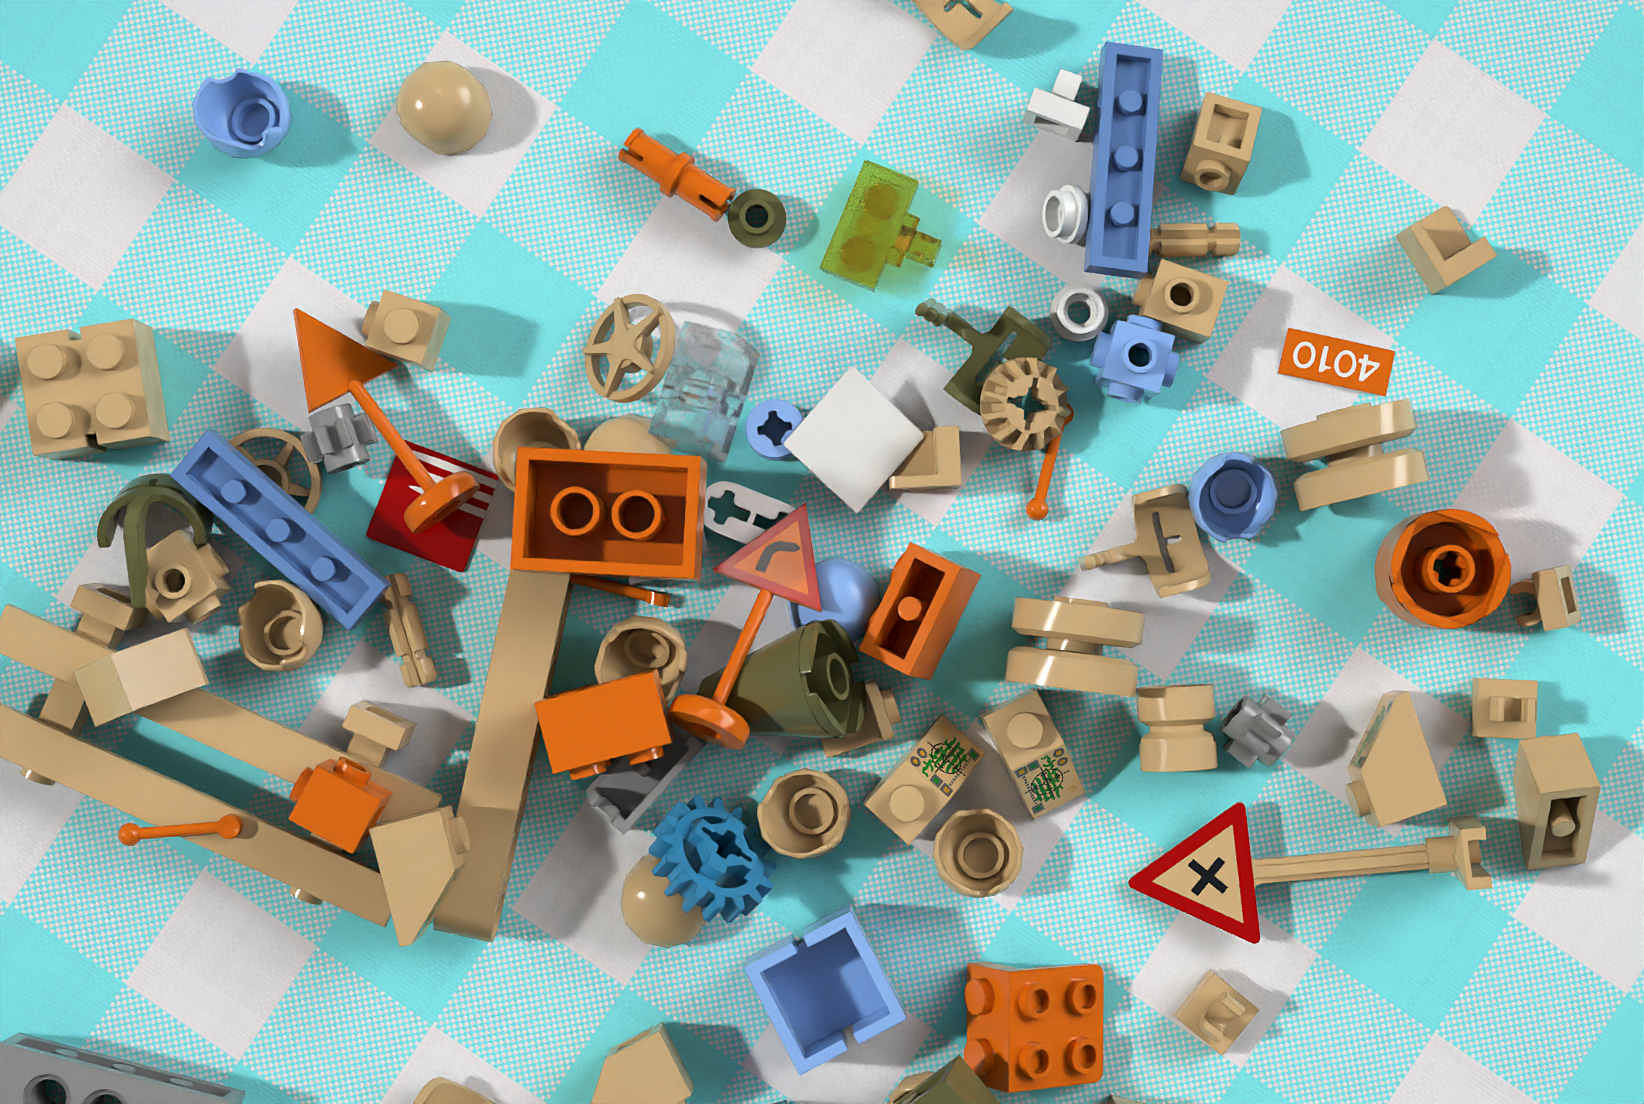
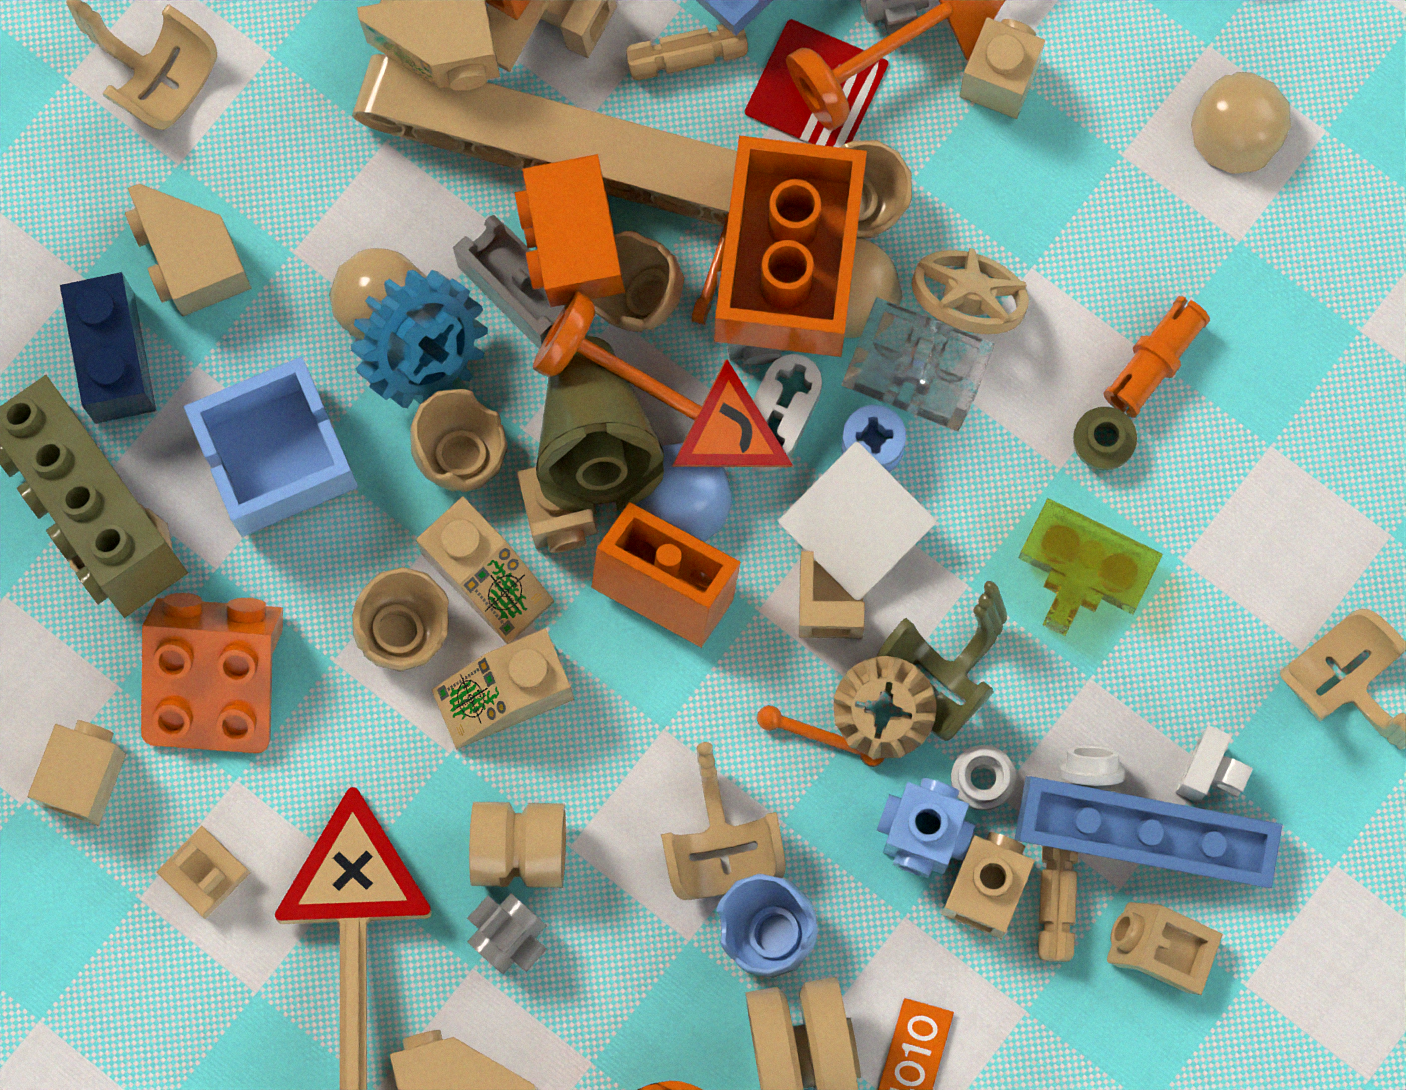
camera: 100 degrees right, 10 degrees down
tan wheel [1005,596,1145,697] -> none

